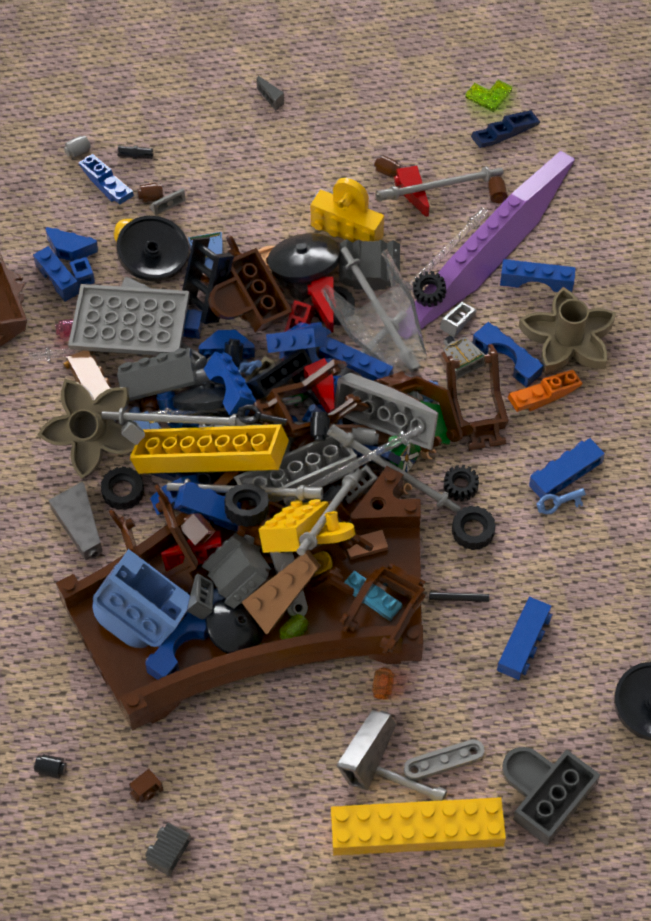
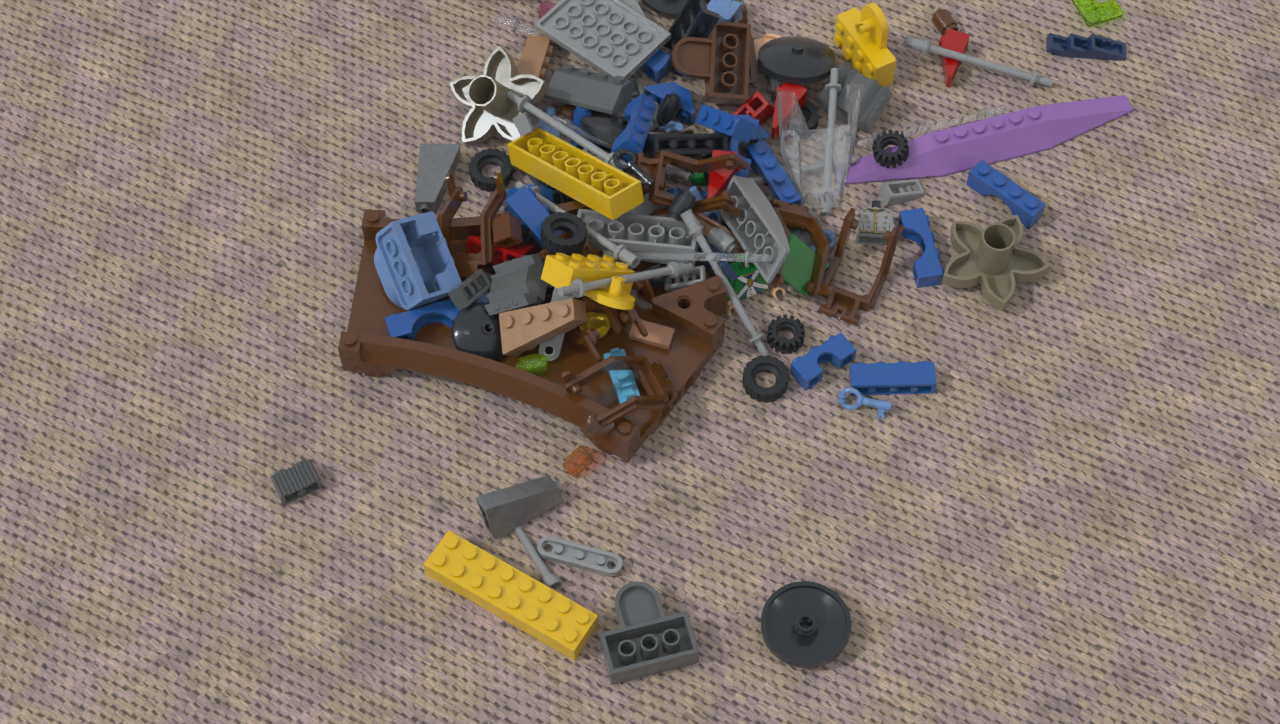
camera: 35 degrees right, 0 degrees up
black brick [34,754,67,779] -> none
reddish brown brick [129,769,164,803] -> none
black bar [429,592,489,602] -> none
reddish brown brick [488,176,508,204] -> none
blue brick [497,596,553,680] -> none
orange slope [507,369,583,412] -> none
none -> blue arch [790,333,856,391]

